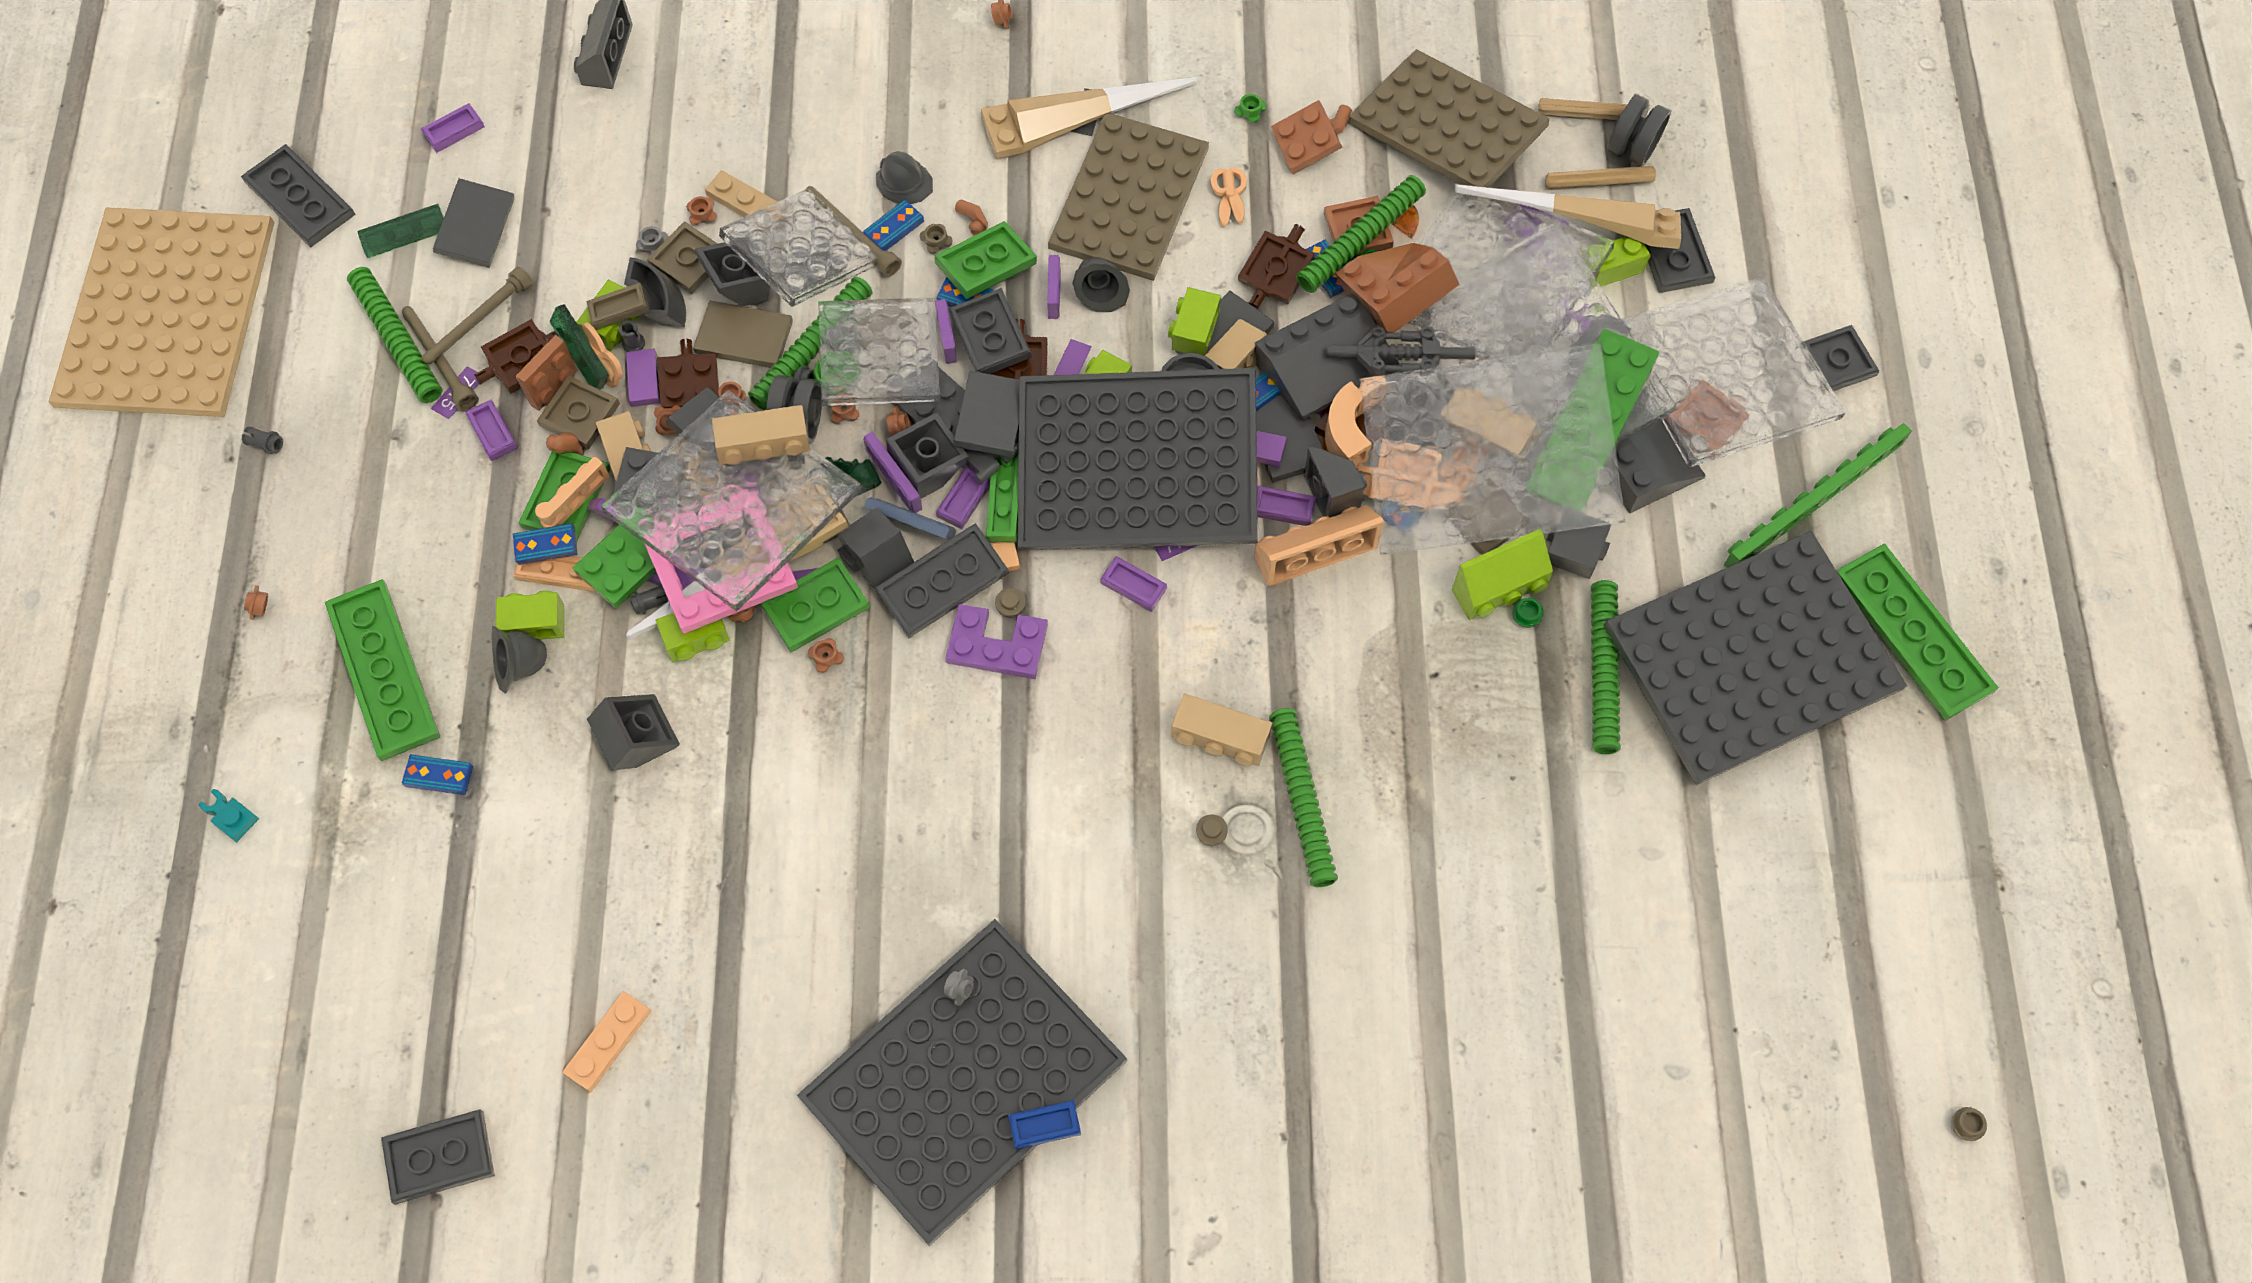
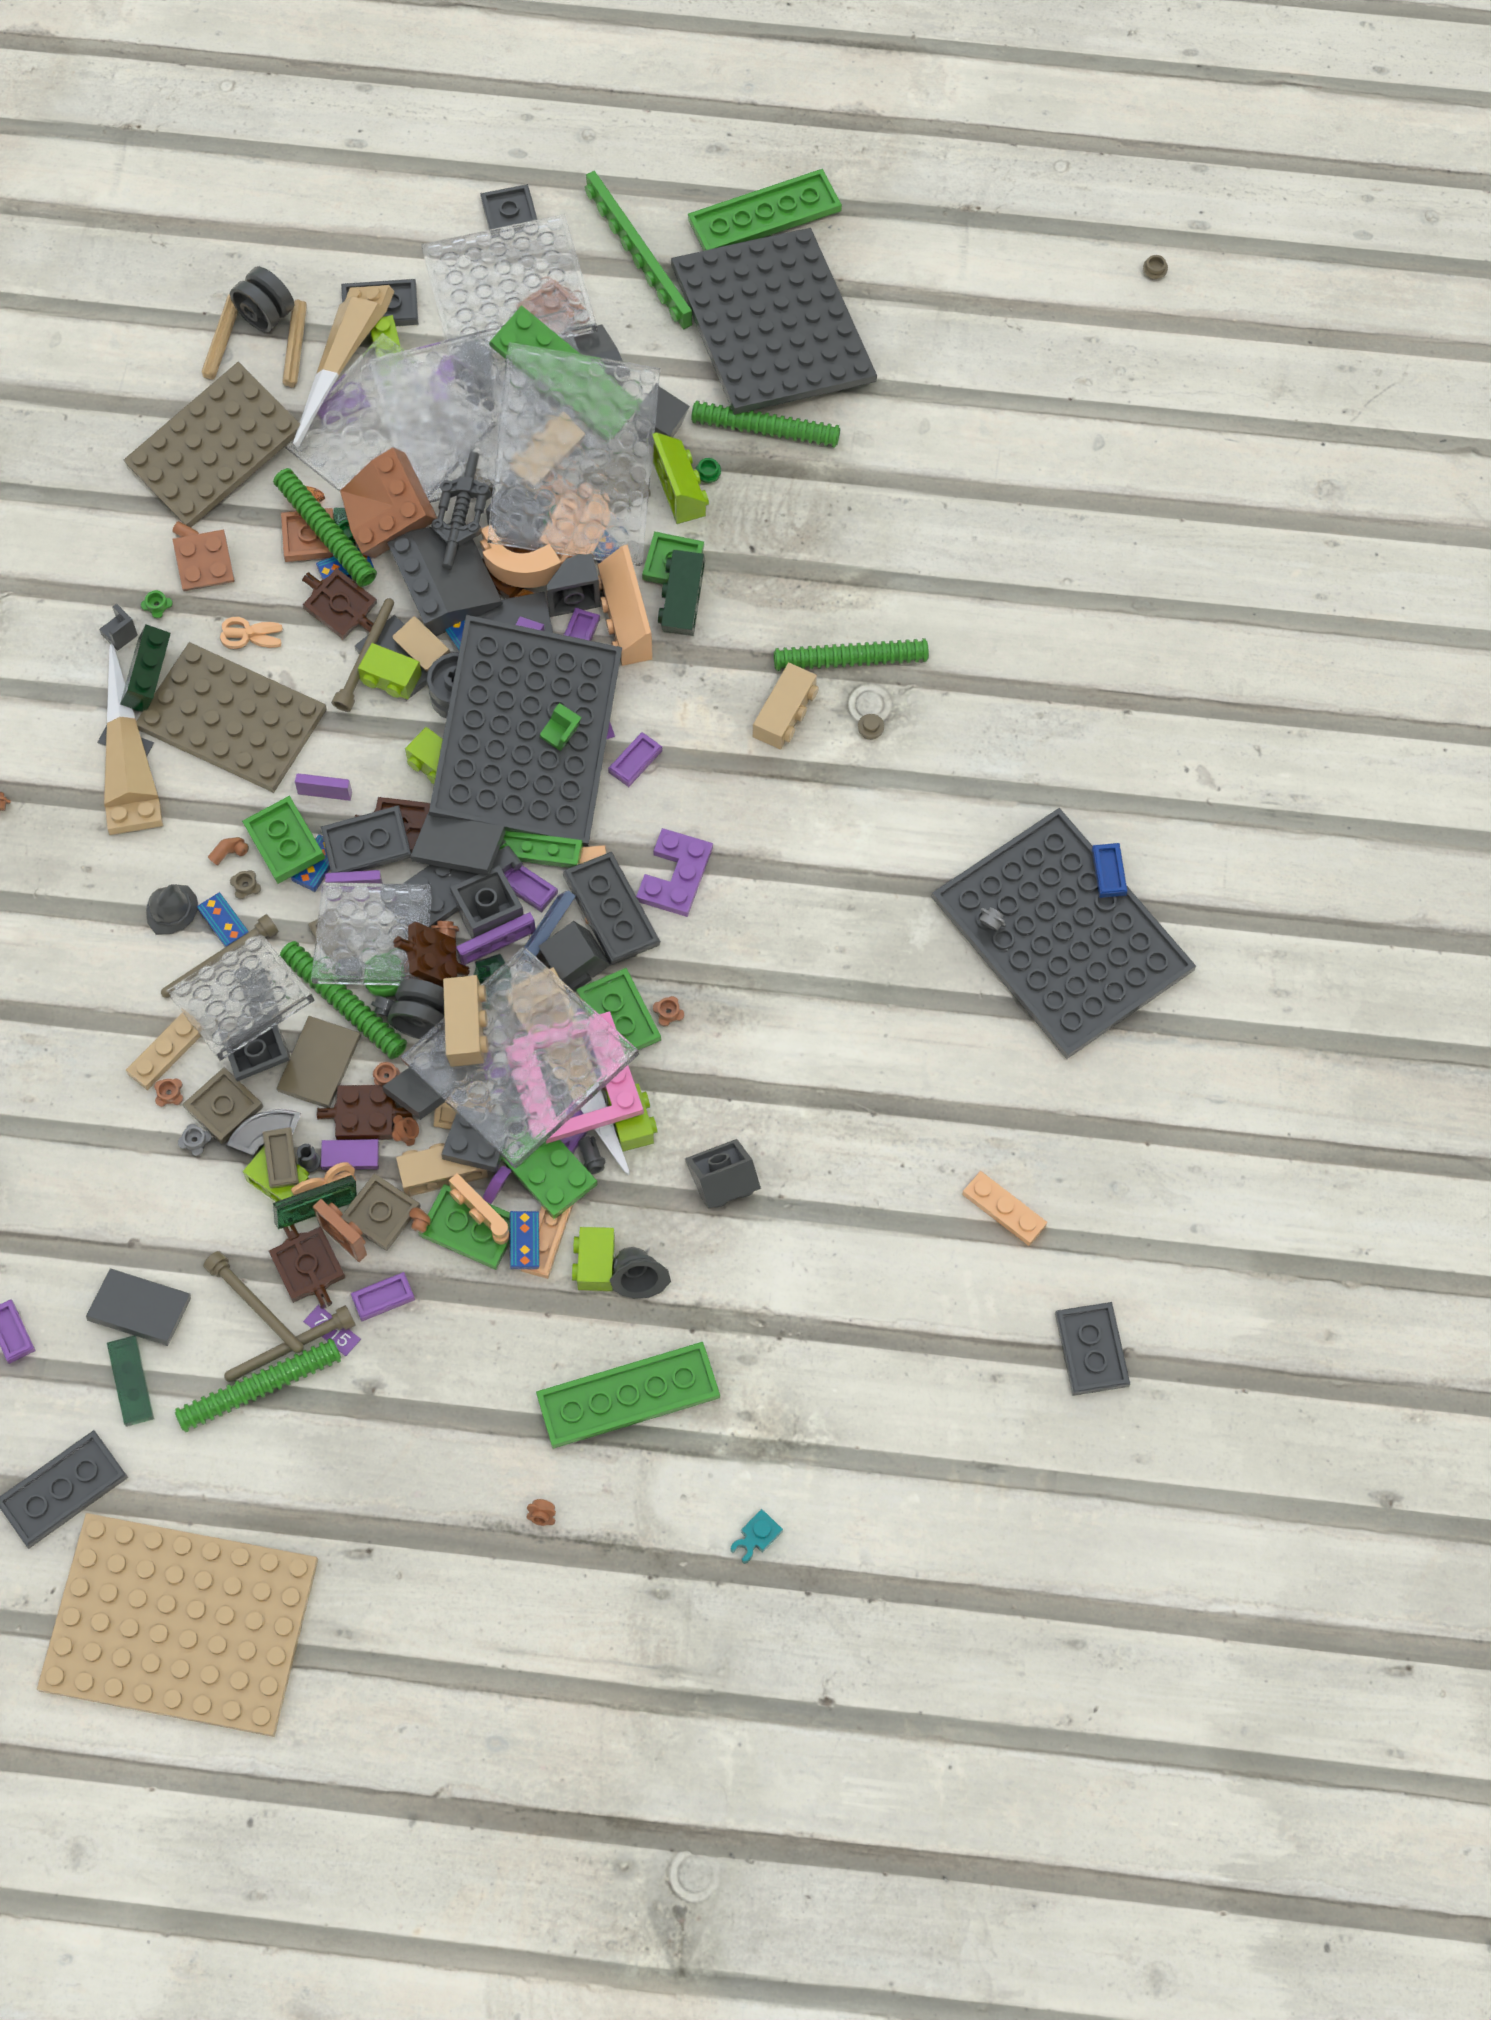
camera: 85 degrees left, 0 degrees up
dark grey pin [242,426,283,454] -> none
blue tile [402,754,473,795] -> none
dark tan plate [995,588,1025,618] -> none
medium lavender sticker [1054,339,1092,375] -> none
dark grey piece [1072,257,1130,312] -> none
none -> dark grey panel [99,604,138,651]
none -> dark green brick [120,624,171,712]
none -> dark tan piece [331,598,394,712]
none -> reddish brown plate [393,921,470,988]
none -> bright green panel [540,703,582,751]
none -> bright green plate [642,531,704,584]
none -> dark green brick [658,550,705,636]

